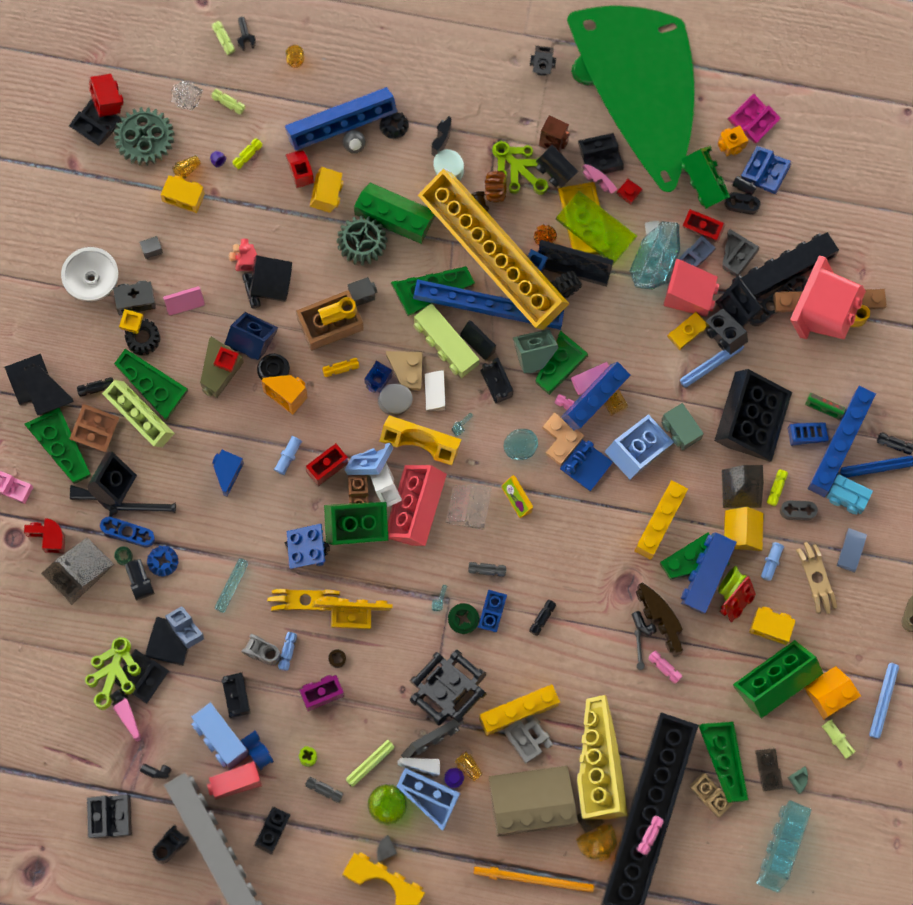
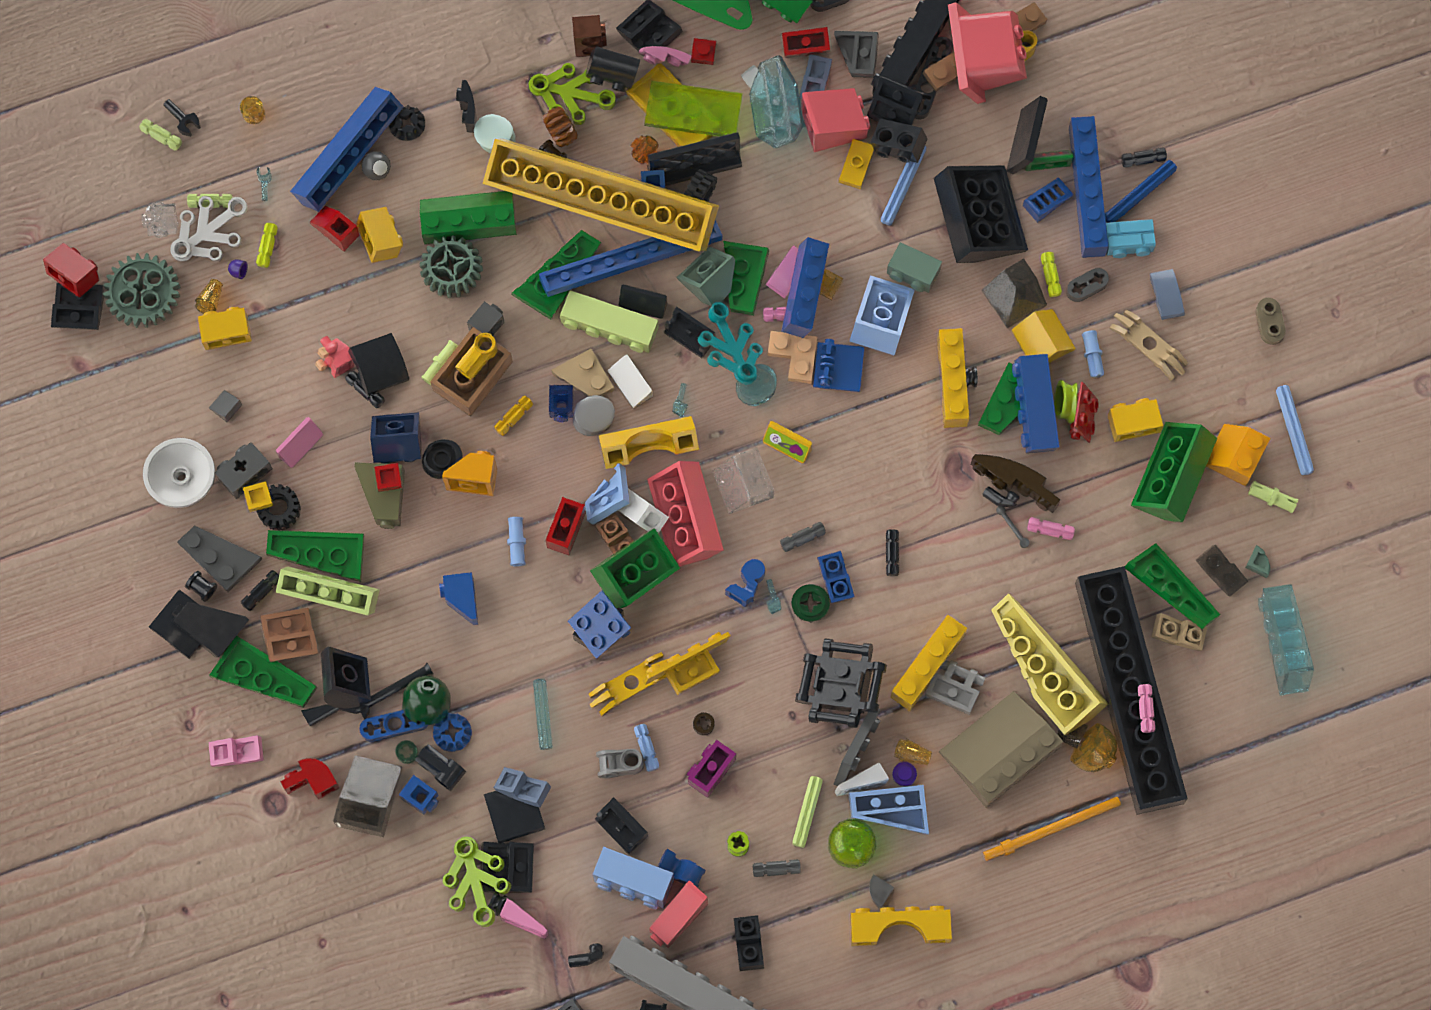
camera: 25 degrees left, 0 degrees up
none -> white plant [170,196,248,262]
none -> dark grey wing [177,525,262,592]
none -> black bush [185,571,217,602]
none -> clear light blue hand [256,167,272,201]
none -> blue brick [399,775,439,815]
none -> dark green cylinder [402,676,451,725]
none -> yellowish green pin [421,340,458,385]
none -> teal plant [698,302,763,385]
none -> blue leg [725,559,765,607]
none -> black bush [965,366,978,388]
none -> black tile [1006,96,1048,174]

